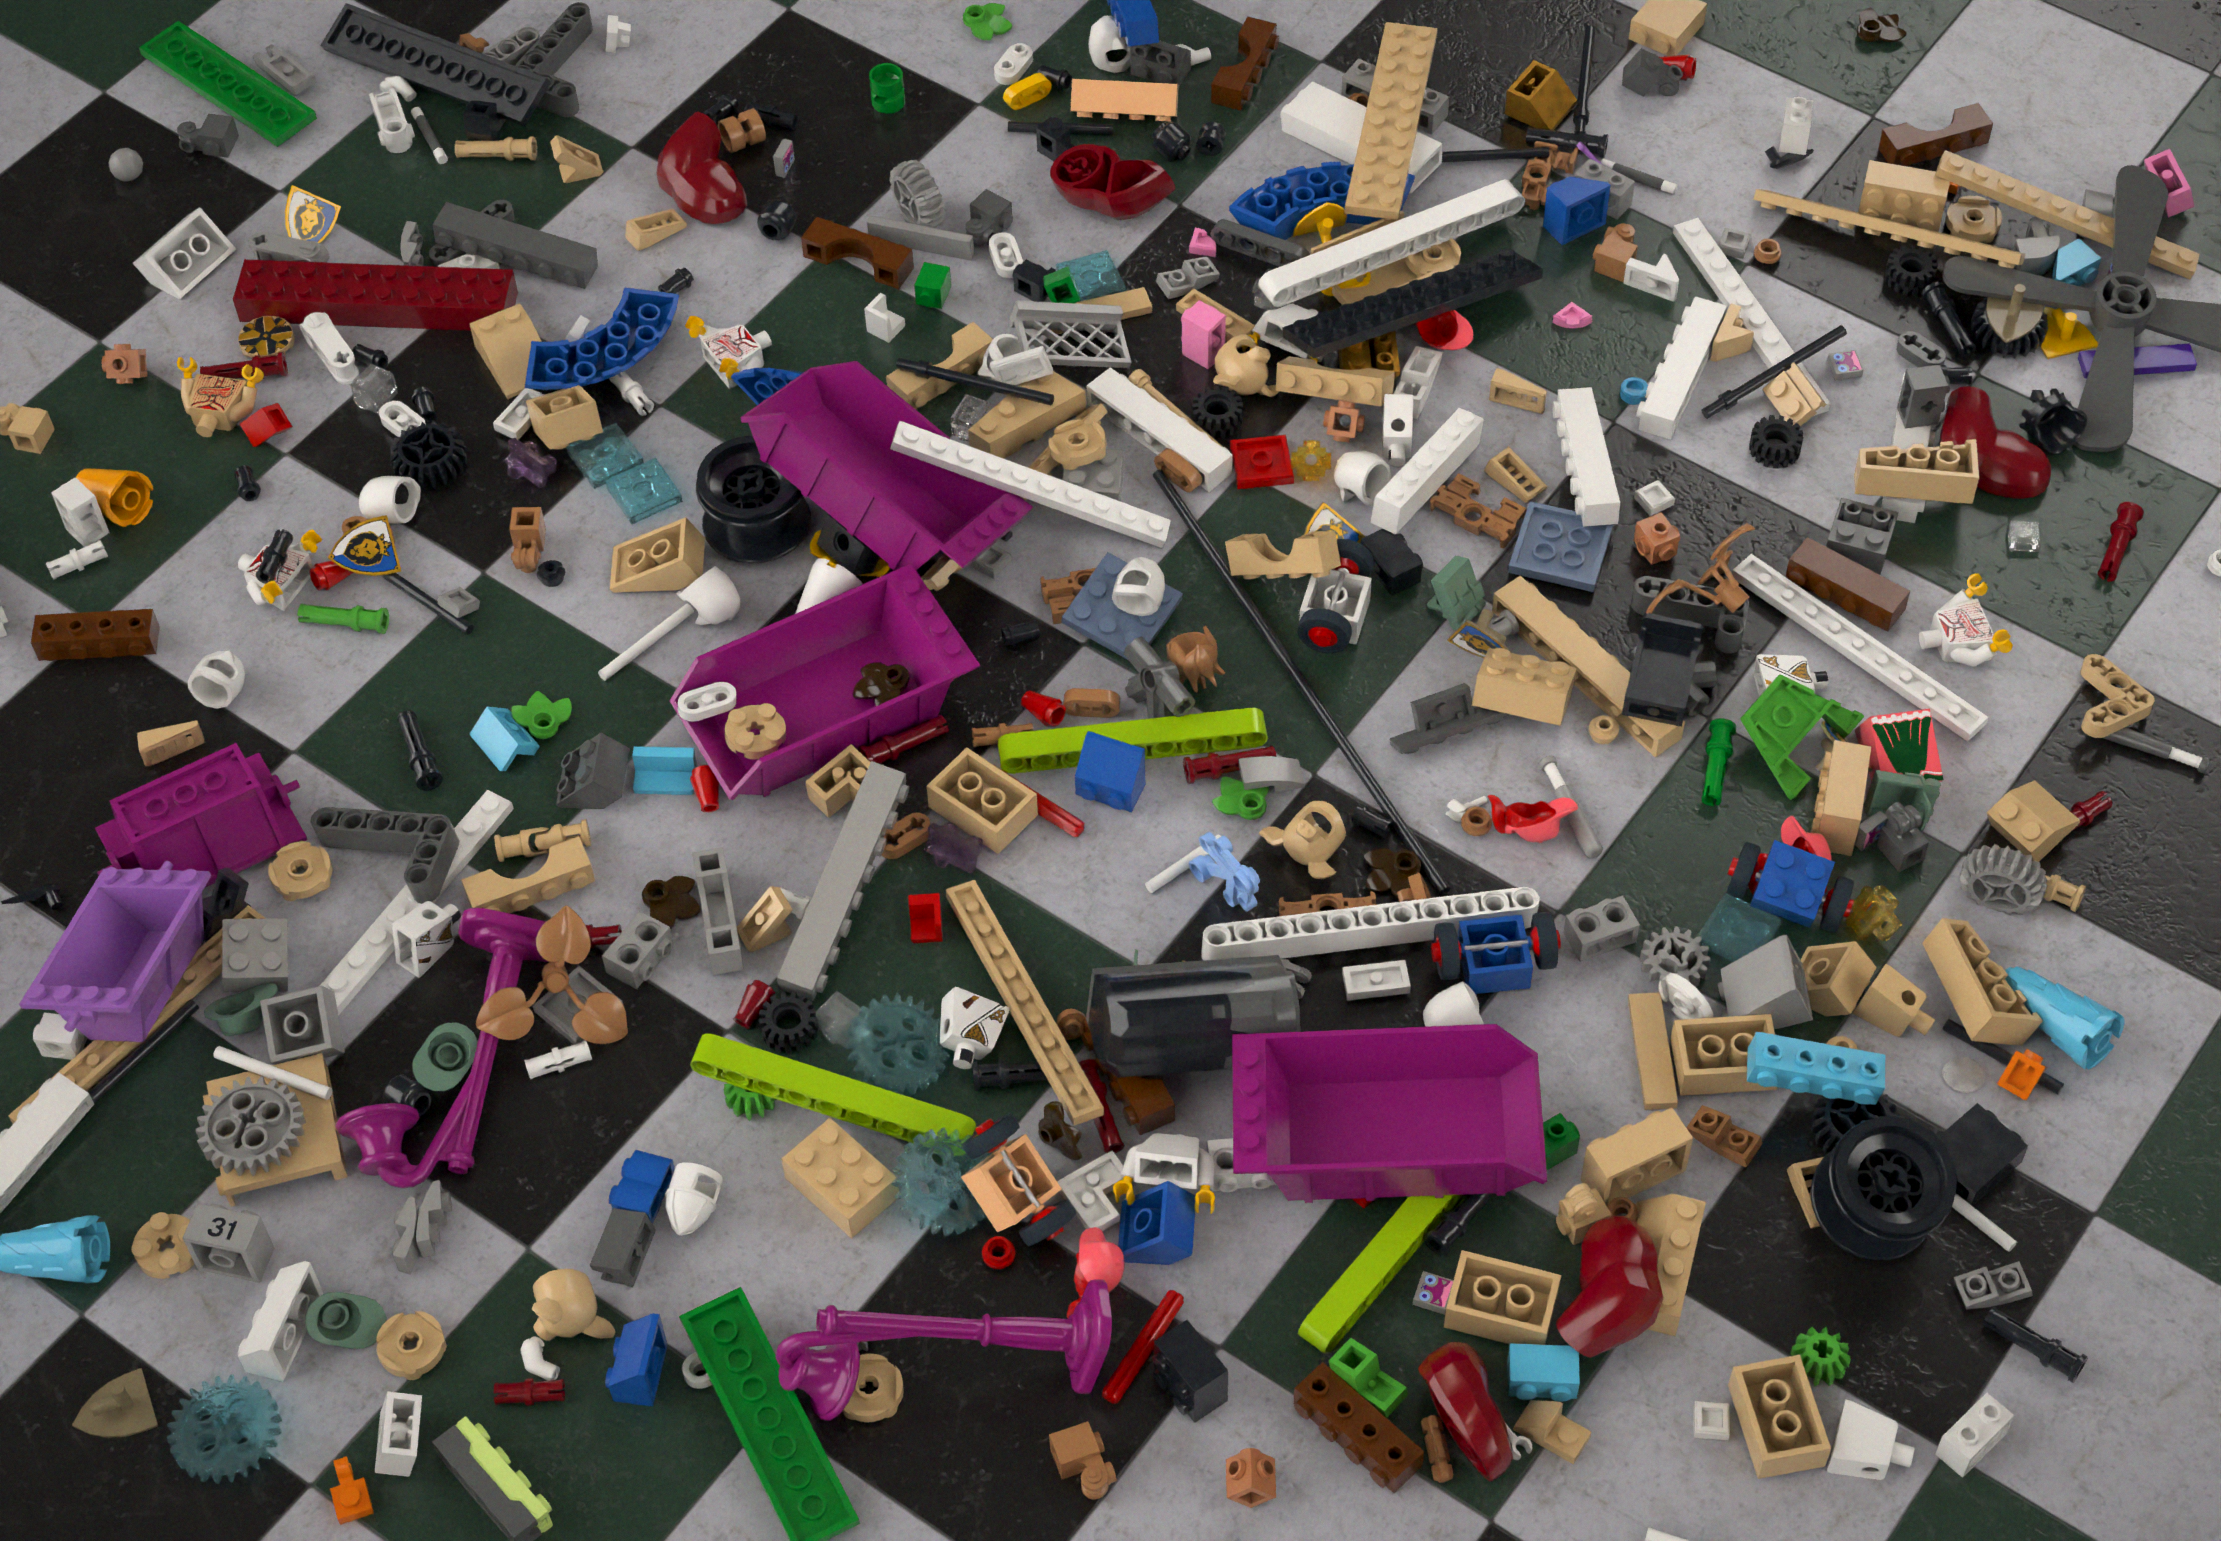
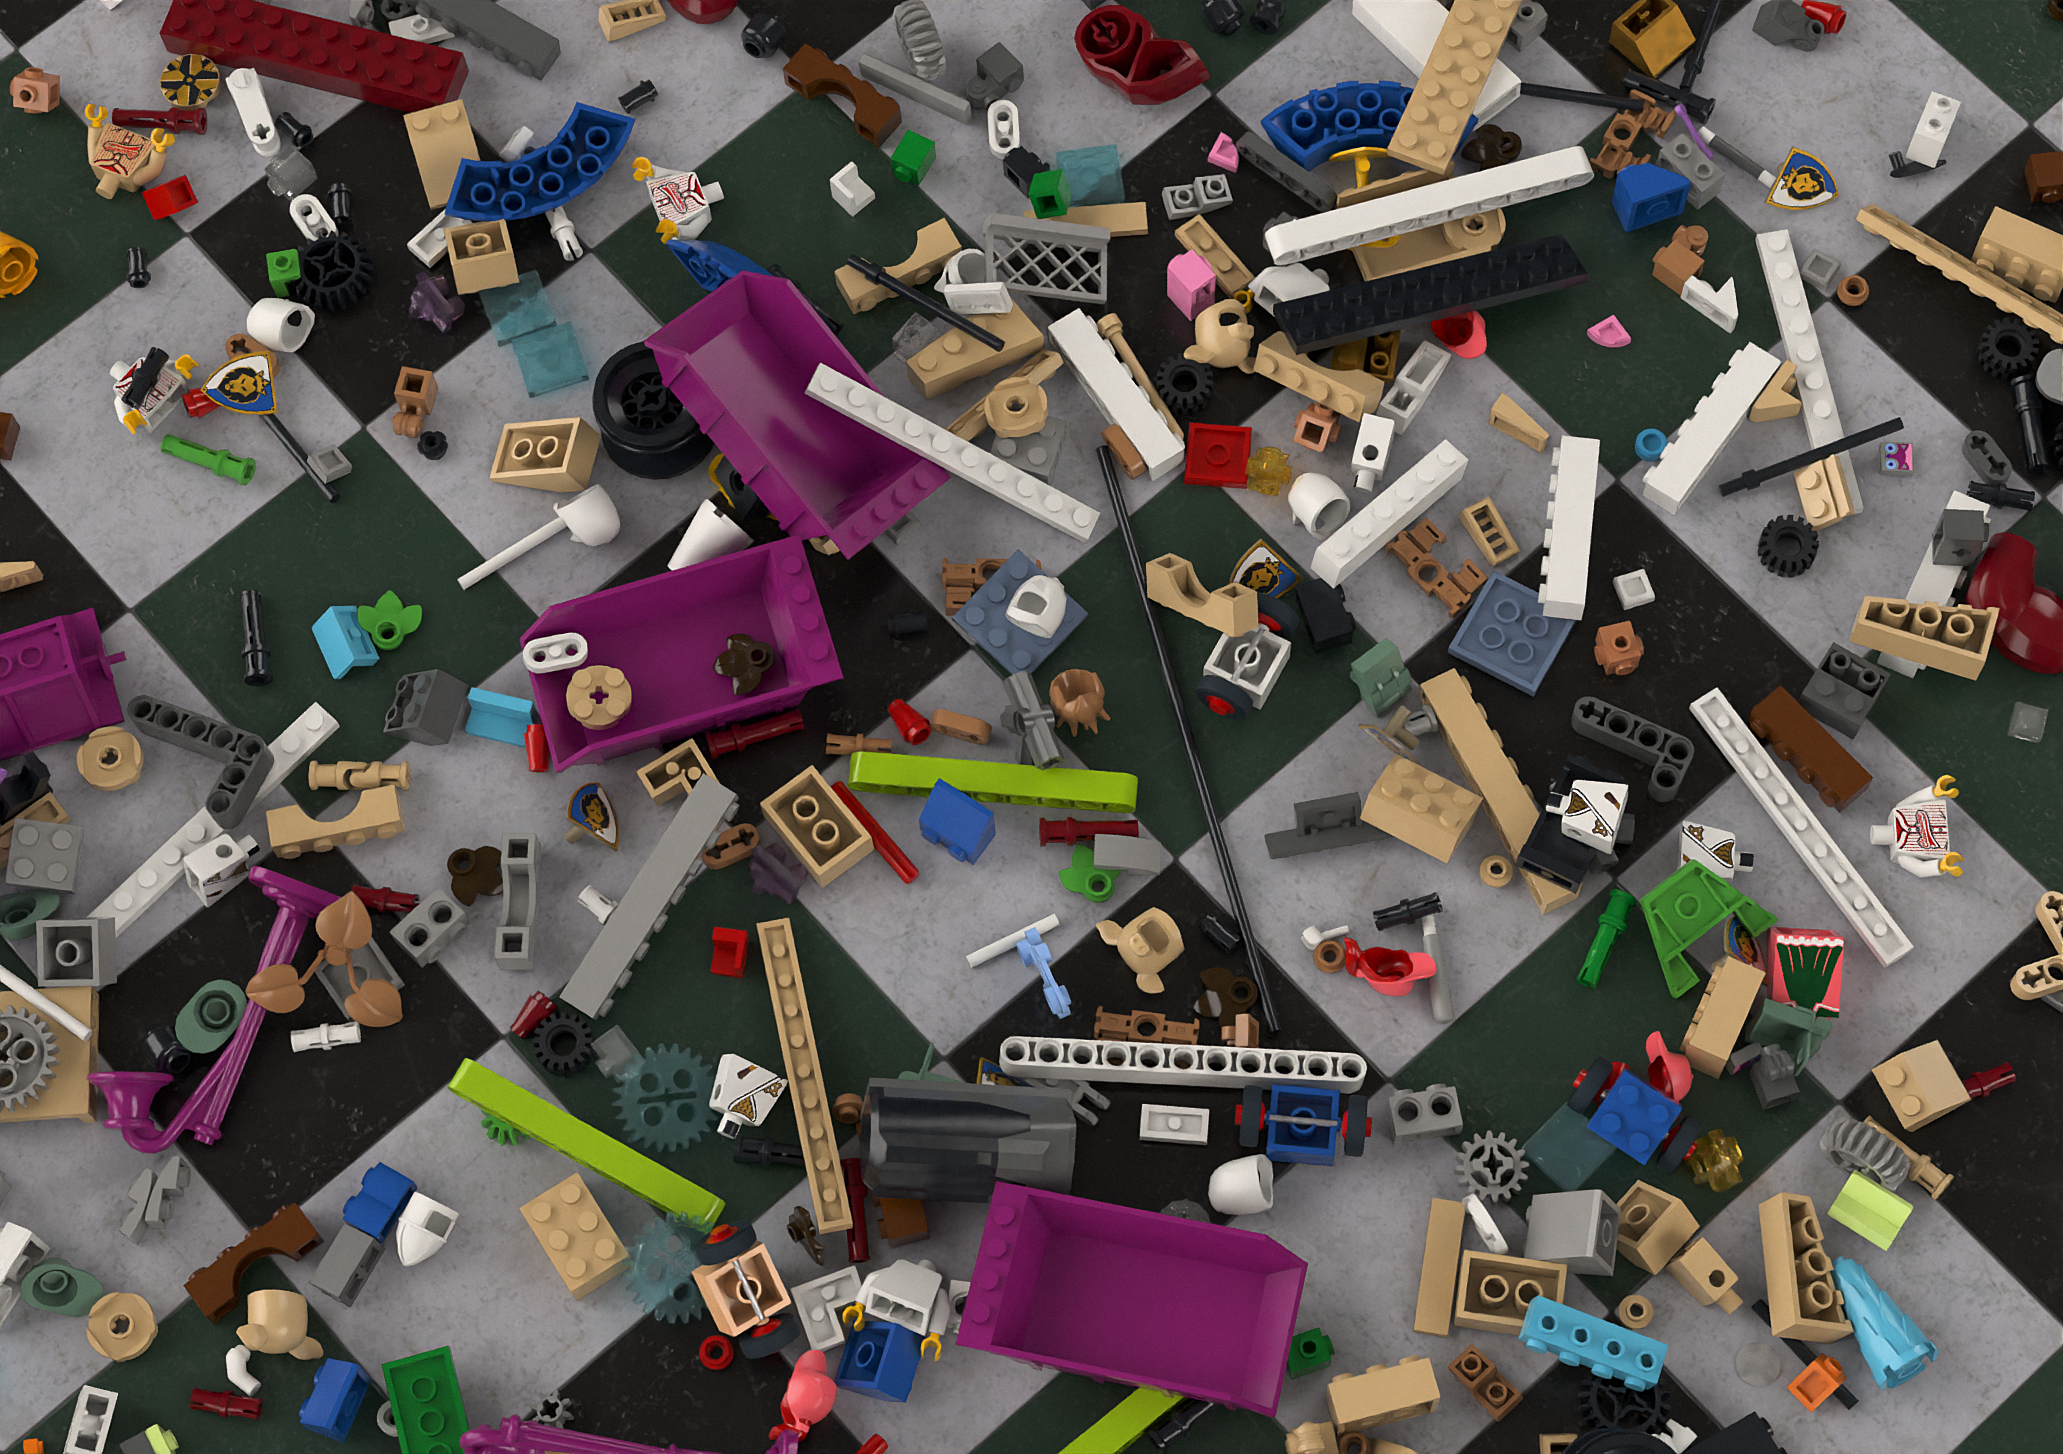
camera: 15 degrees right, 15 degrees up
white piece [188,650,245,709] -> none
tan slope [737,886,793,952] -> none
medium nougat plant [1646,523,1755,614] -> none
none -> reddish brown arch [183,1203,324,1324]
none -> bright green bracket [266,249,301,298]
none -> shield [564,782,619,852]
none -> black pin [1373,892,1443,931]
none -> dark brown plate [1461,124,1522,171]
none -> white torso [1546,780,1628,854]
none -> shield [1765,146,1839,210]
none -> yellowish green panel [1827,1170,1913,1251]

